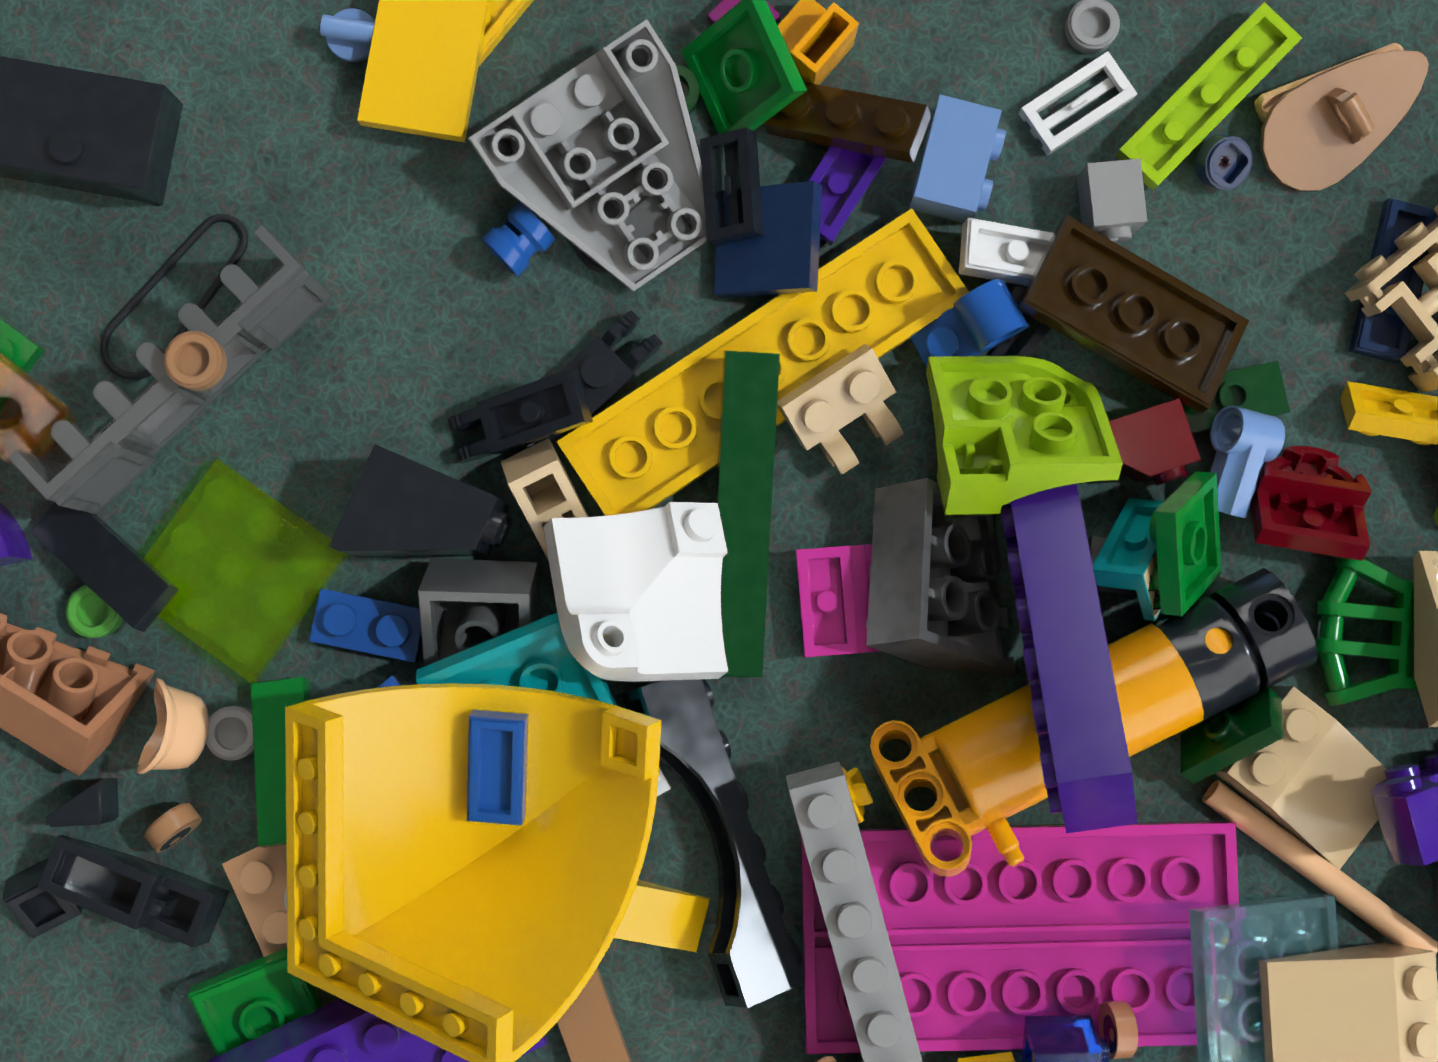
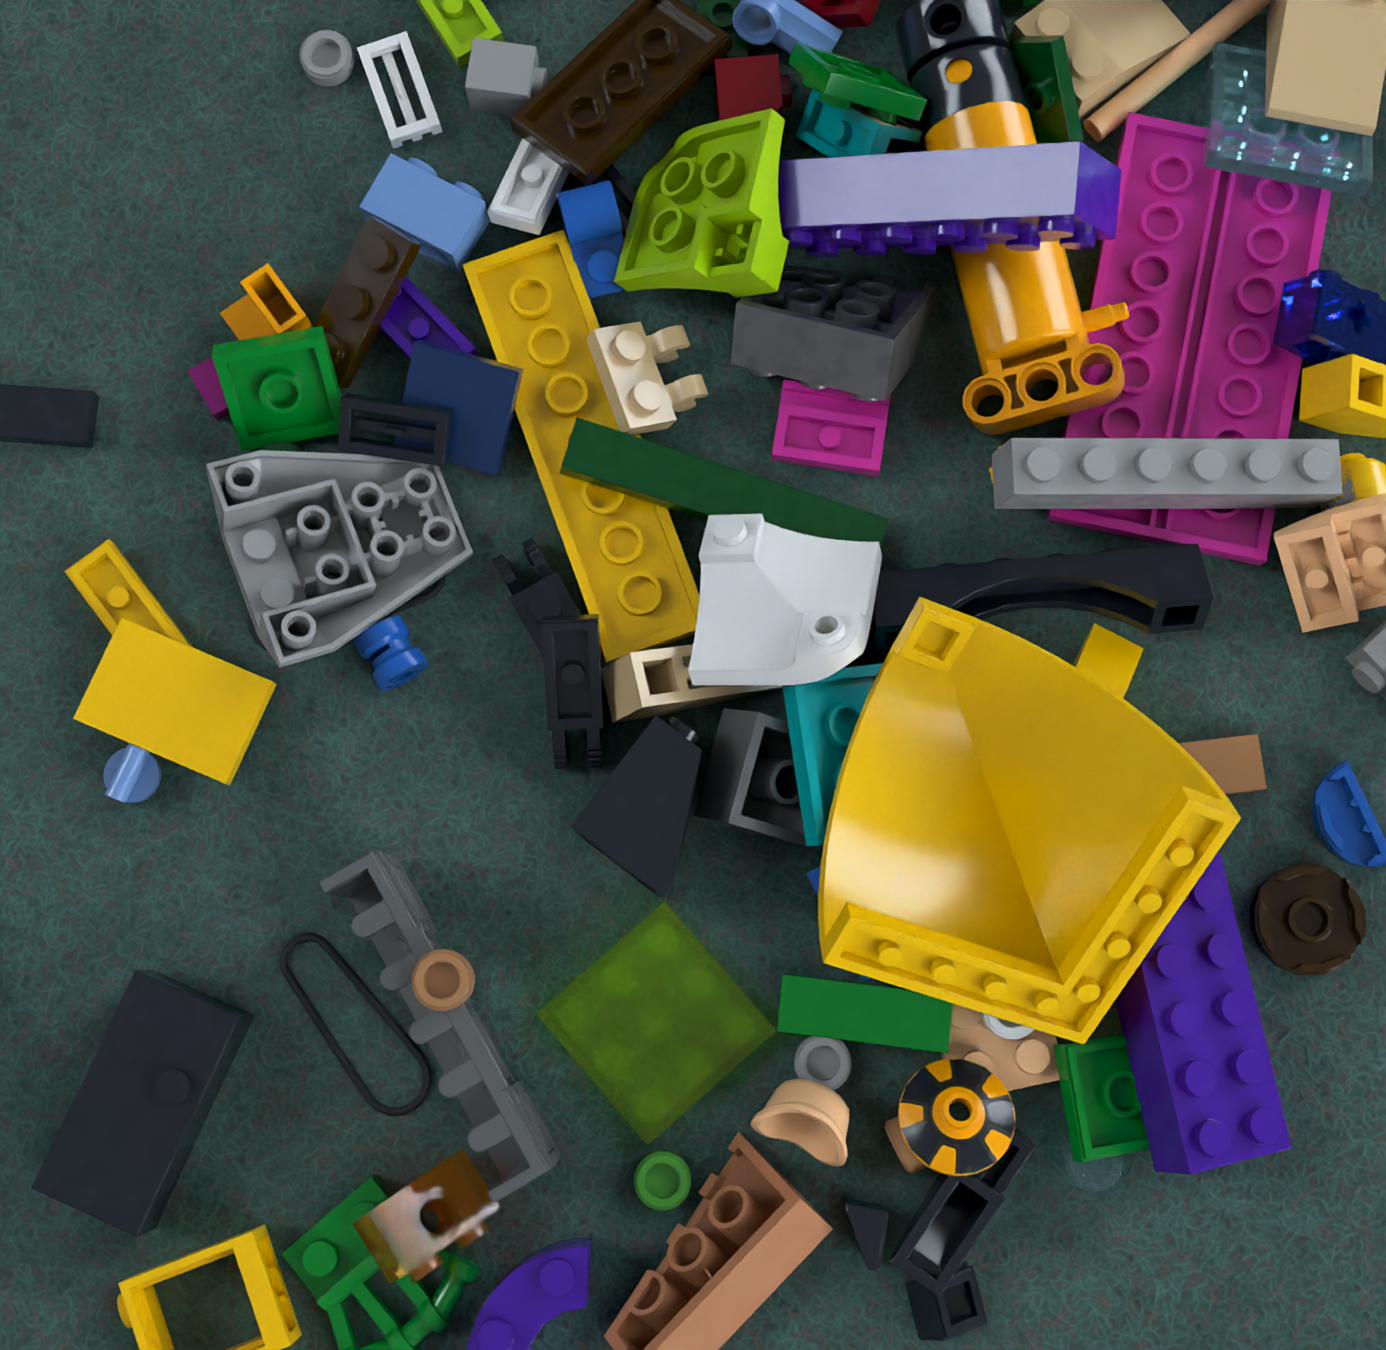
camera: 70 degrees left, 5 degrees down
black tile [30,502,179,632] -> none
blue plate [309,589,422,662] -> none
blue tile [467,709,528,826] -> none
nougat tile [1098,1001,1138,1059] -> none
none -> dish [898,1058,1015,1176]

